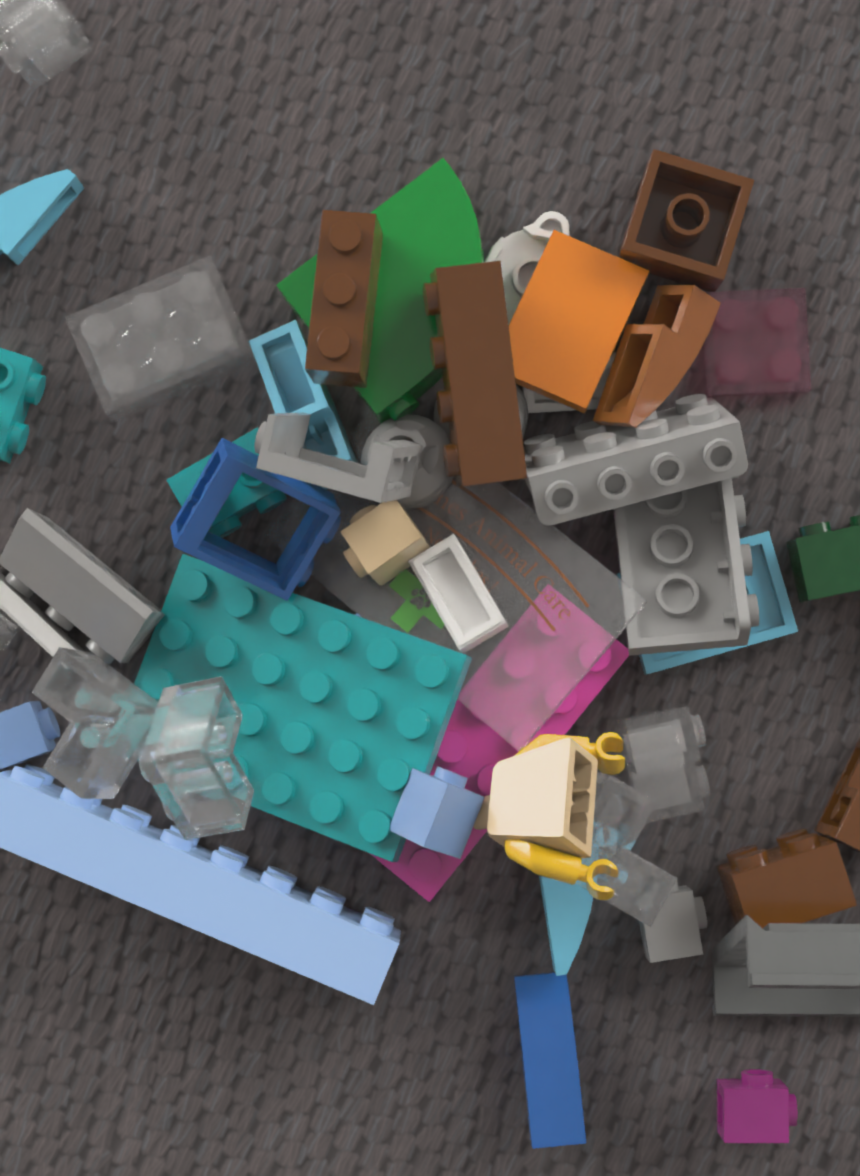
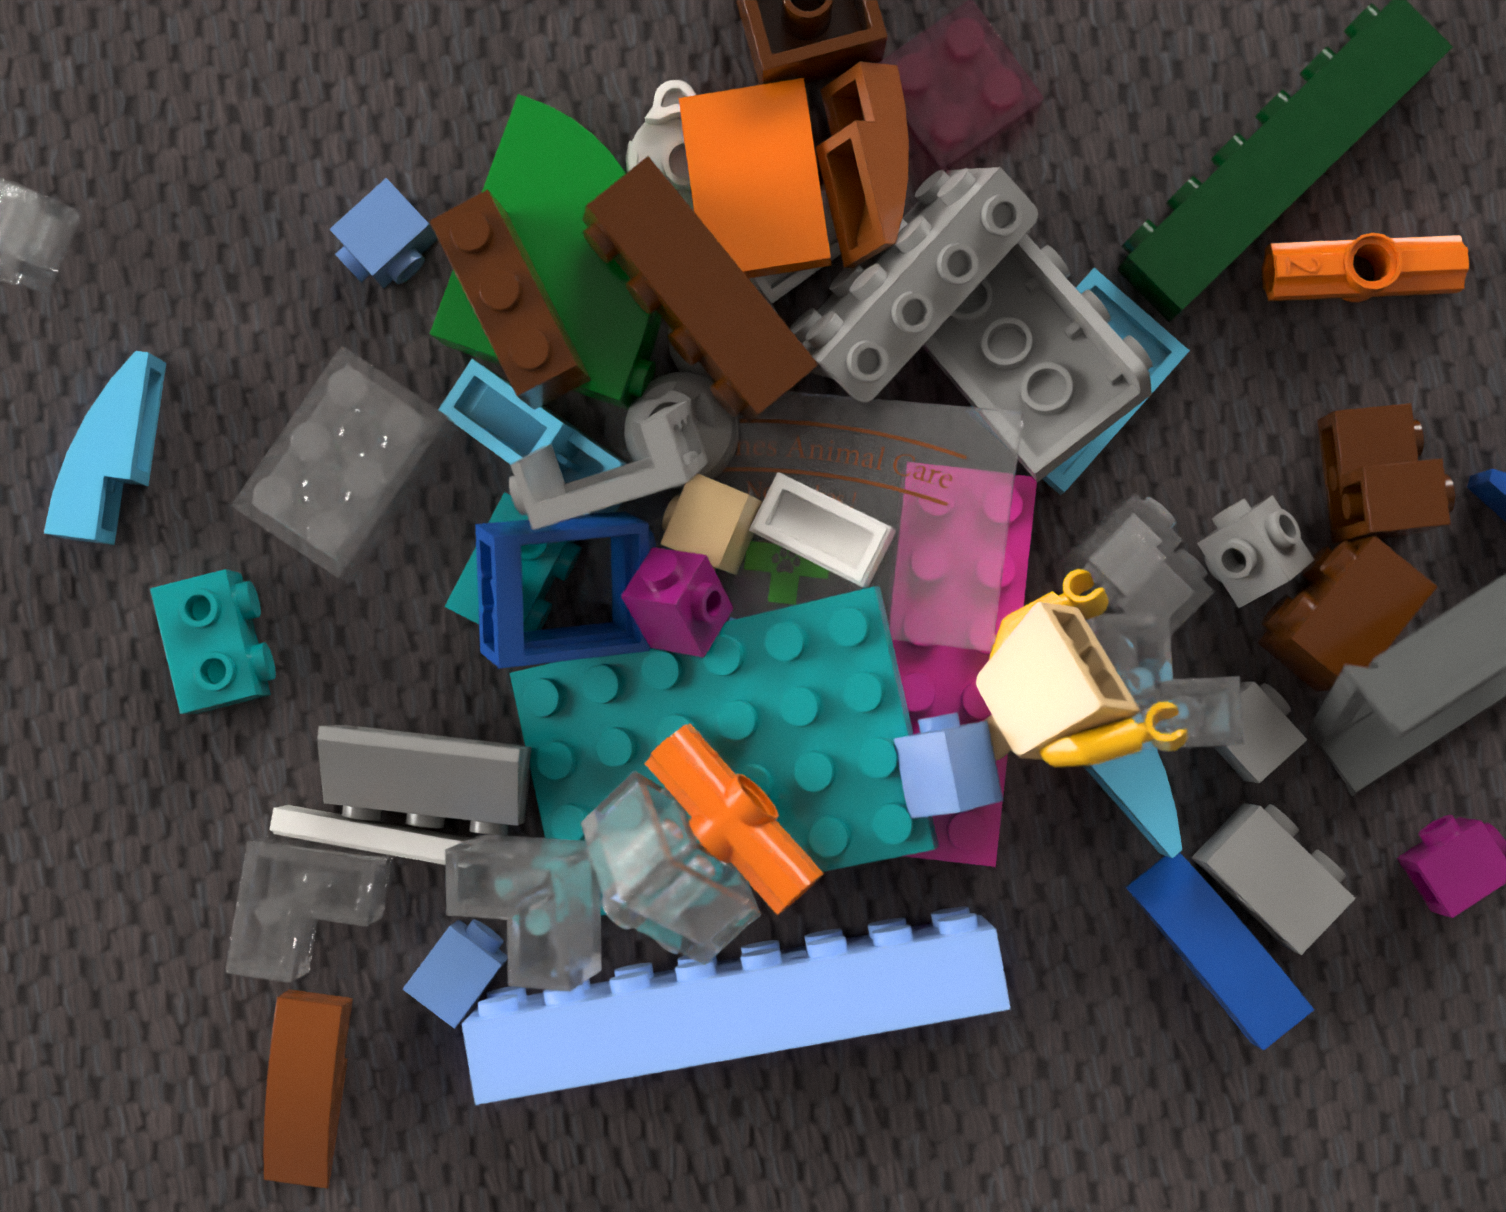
camera: 35 degrees left, 0 degrees up
none -> medium blue brick [329,178,438,288]
none -> magenta brick [621,547,734,657]
none -> orange piece [645,724,824,915]
none -> light grey brick [1191,803,1356,955]
none -> light grey brick [1197,495,1315,608]

